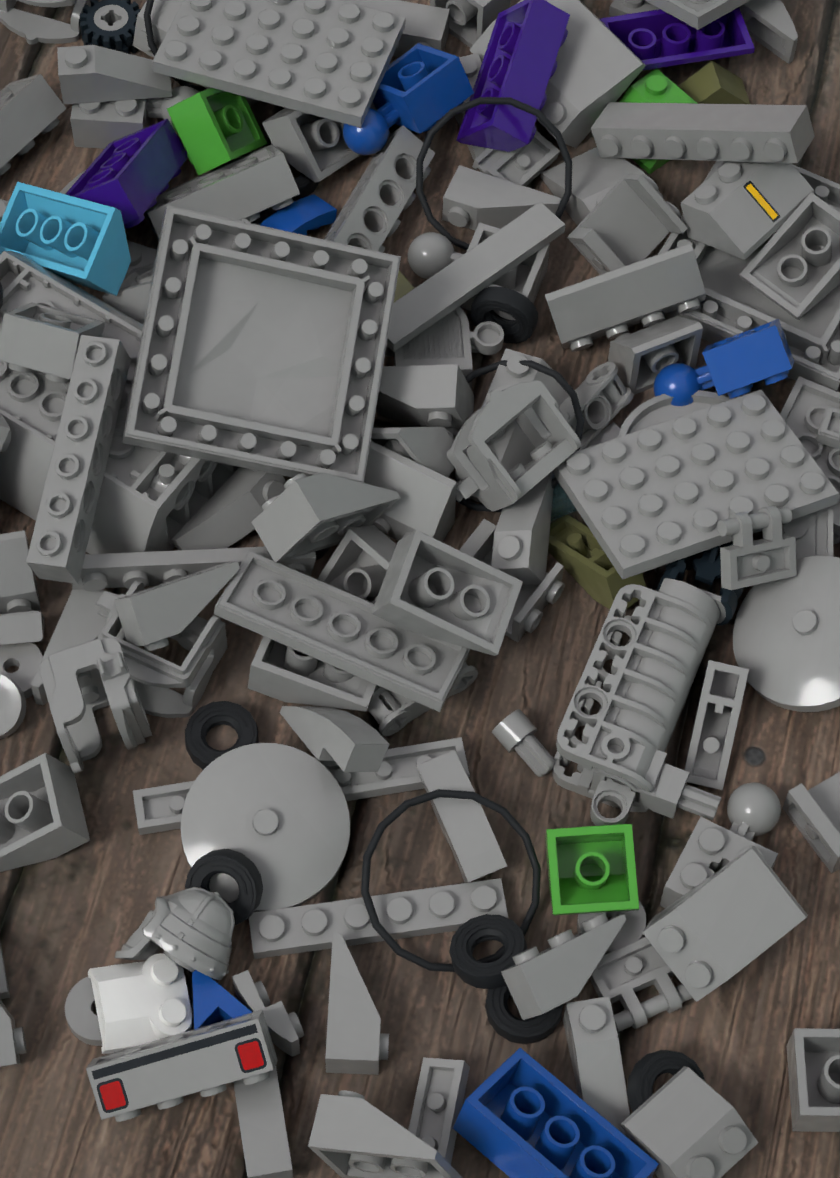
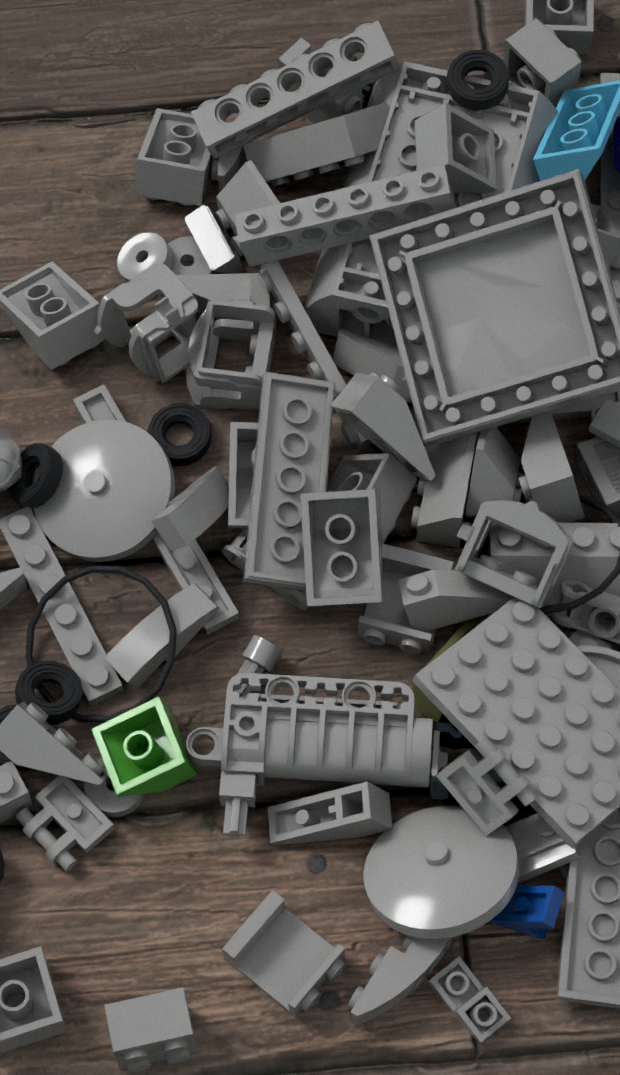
camera: 75 degrees right, 5 degrees up
light grey slope [114,561,240,651] -> none
light grey slope [642,846,808,1002] -> none
light grey brick [660,782,781,908] -> none

